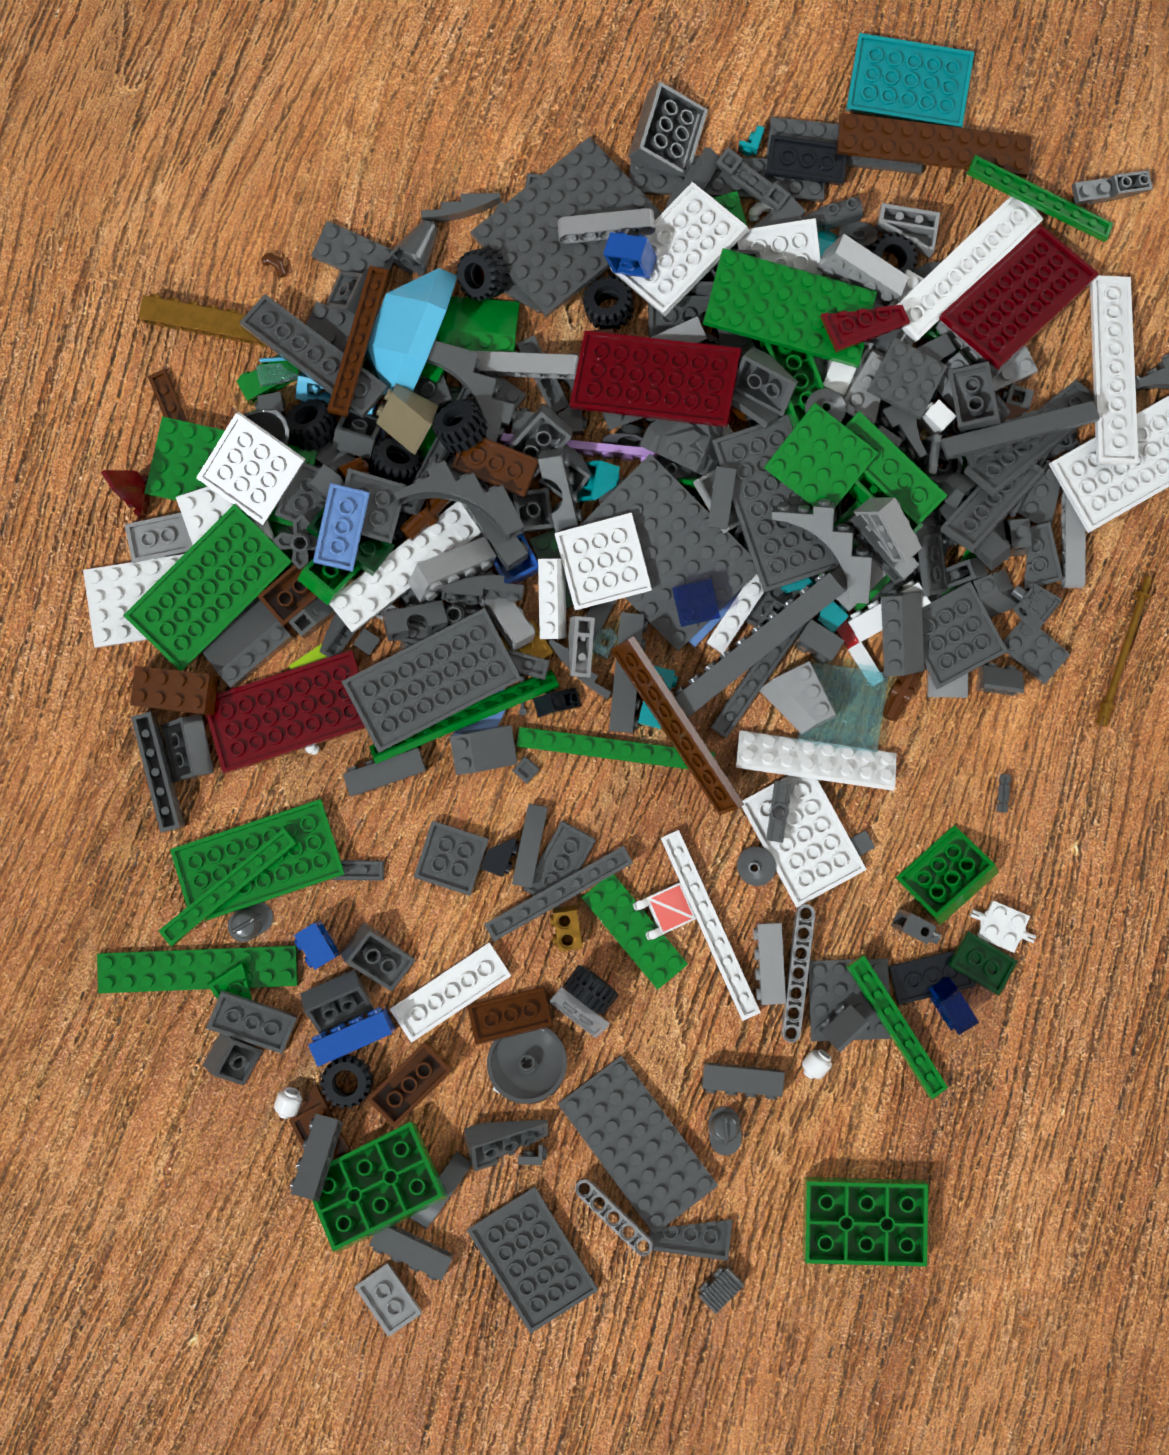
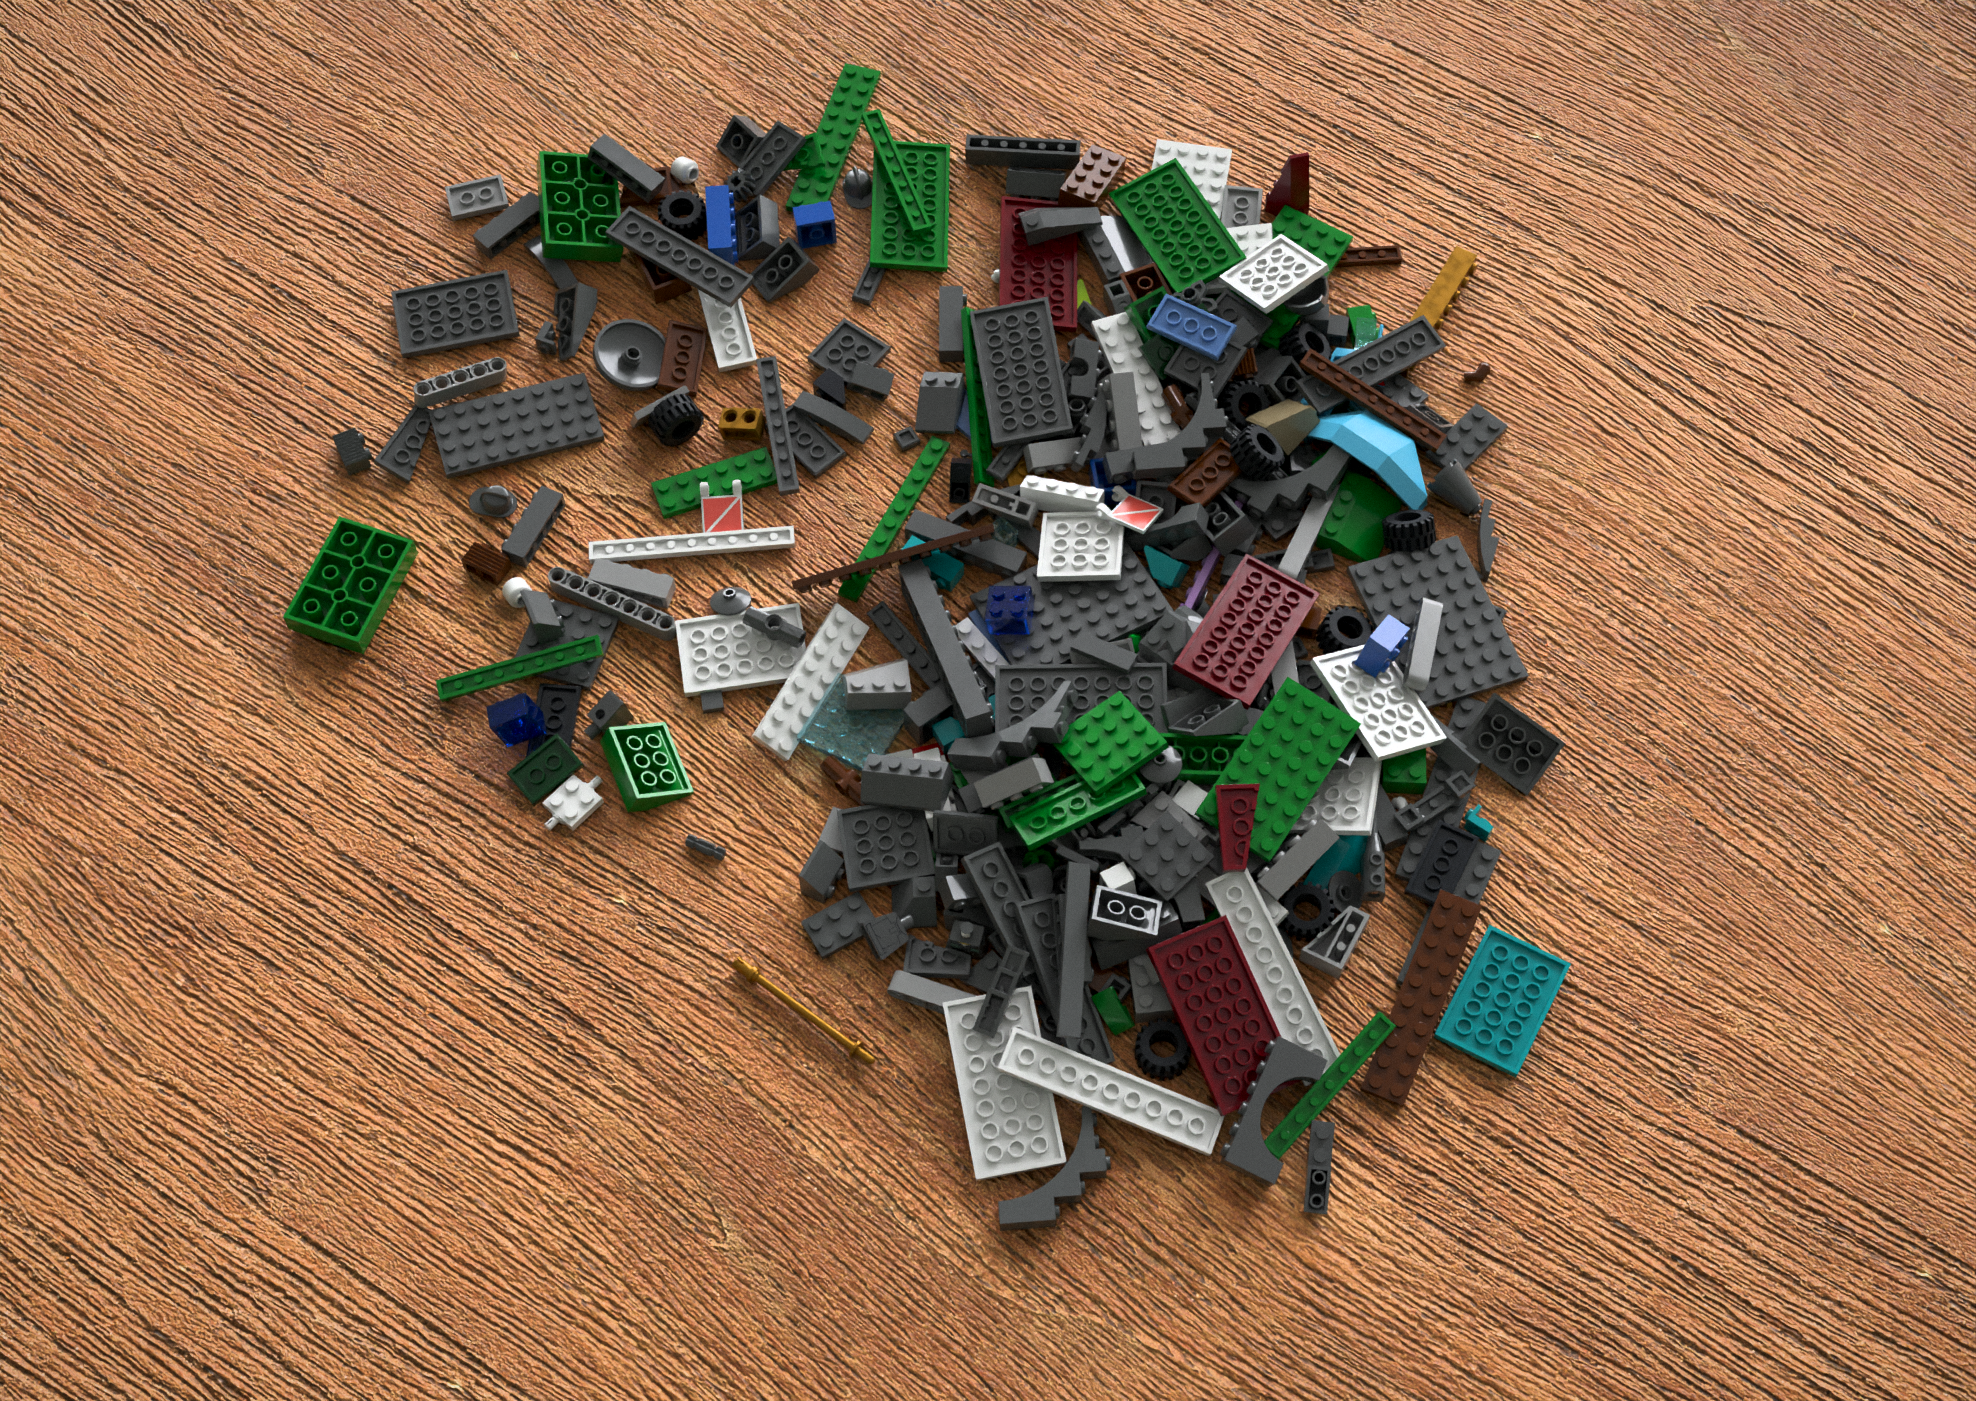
camera: 105 degrees right, 25 degrees down
none -> reddish brown brick [461,542,512,586]
none -> dark grey plate [606,206,754,308]
none -> dark grey gear [723,168,756,203]
none -> dark grey brick [846,361,894,402]
none -> dark grey slope [973,945,1030,1038]
none -> dark grey wedge [1018,207,1103,246]
none -> green slope [1091,986,1135,1036]
none -> flag [1095,486,1164,534]
none -> black tyre [1134,1018,1191,1081]
none -> dark grey arch [1220,1036,1328,1187]

